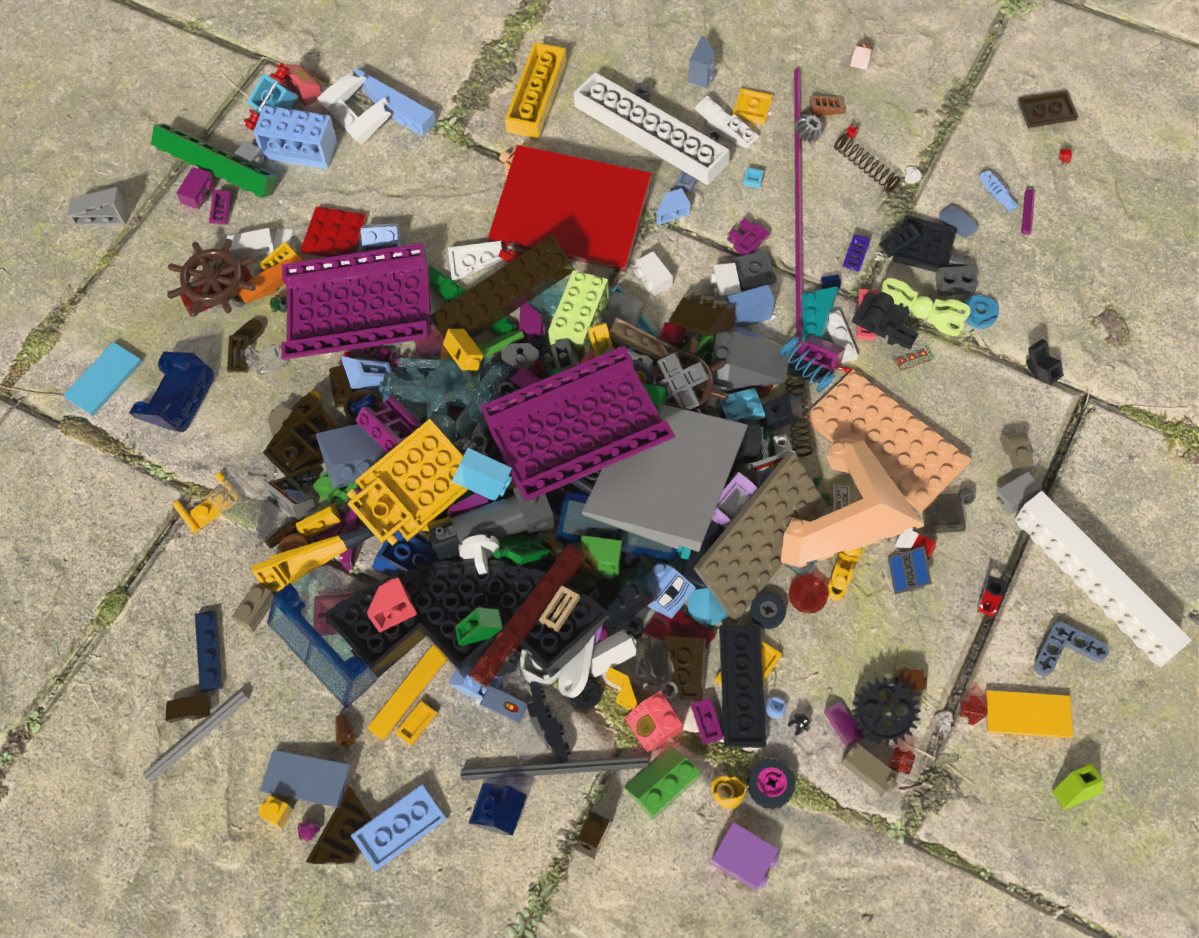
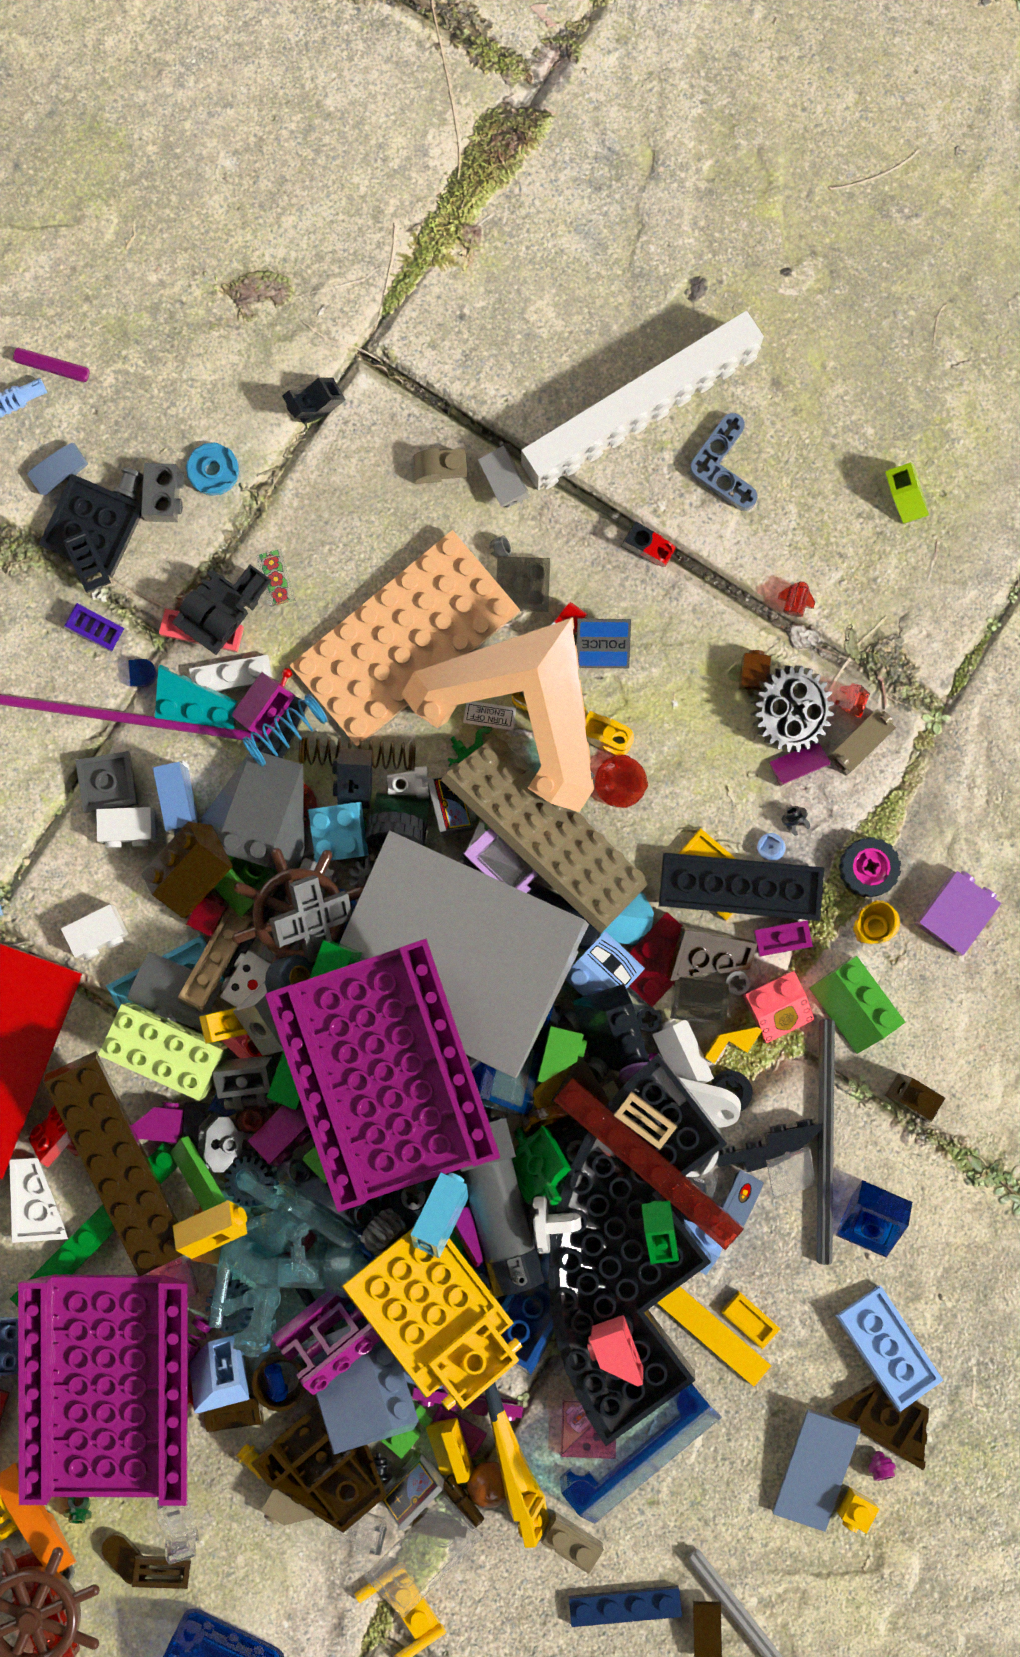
camera: 85 degrees left, 20 degrees up
reddish brown cone [335,714,357,747] -> none
clear light blue brick [529,288,565,316] -> none
magenta plate [727,218,770,256] -> none
black bush [750,593,786,629] -> none
yellowish green piece [881,278,970,336] -> none
yellow tile [985,690,1073,738] -> none

